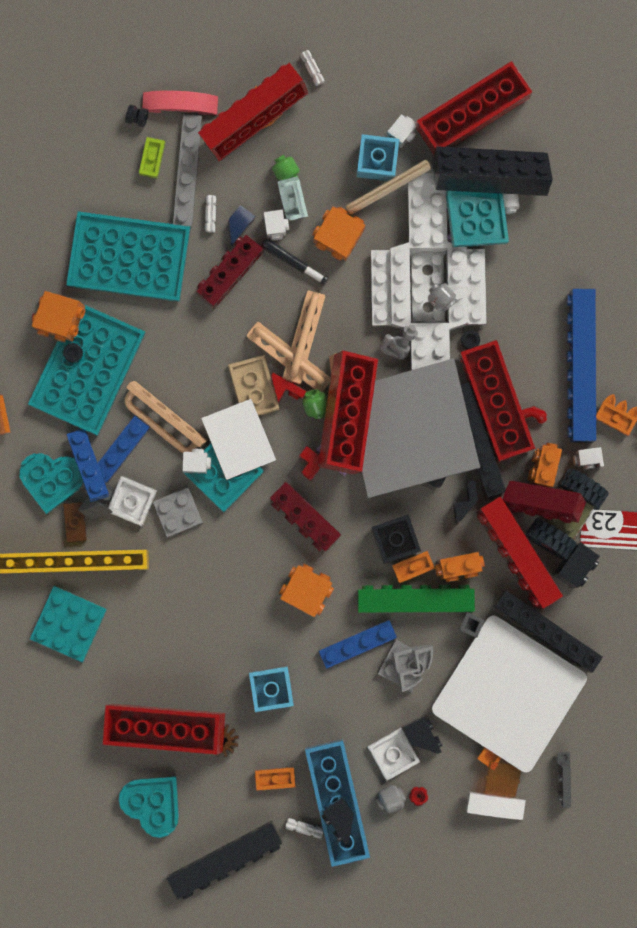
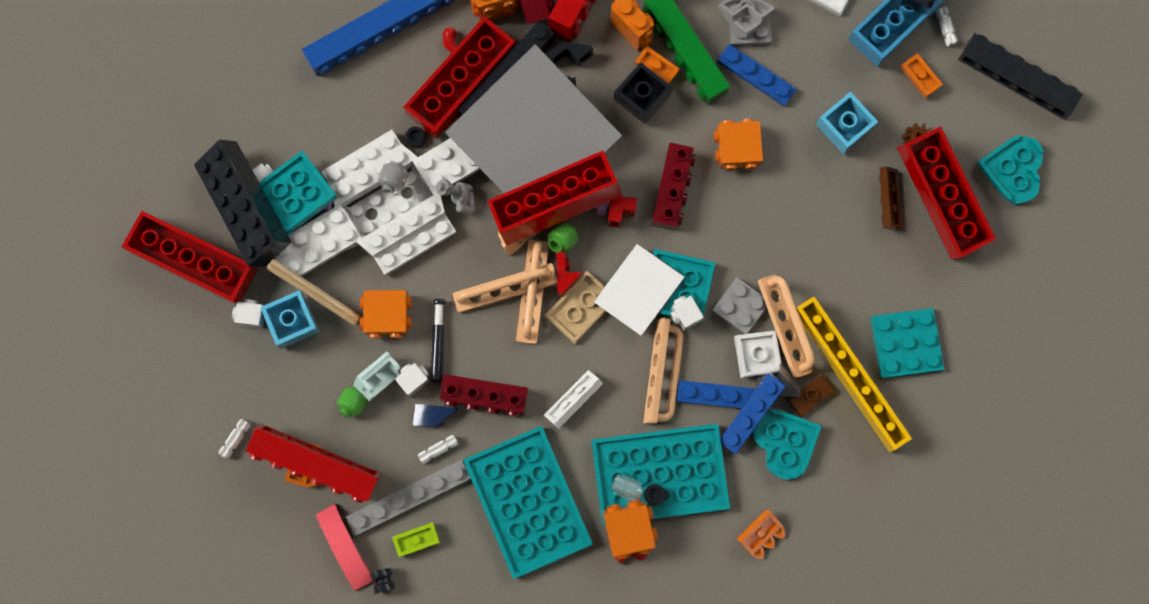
camera: 115 degrees left, 5 degrees down
none -> white plate [544,370,603,429]
none -> clear brick [610,474,644,501]
none -> light nougat piece [758,275,815,378]
none -> reddish brown plate [879,166,902,231]

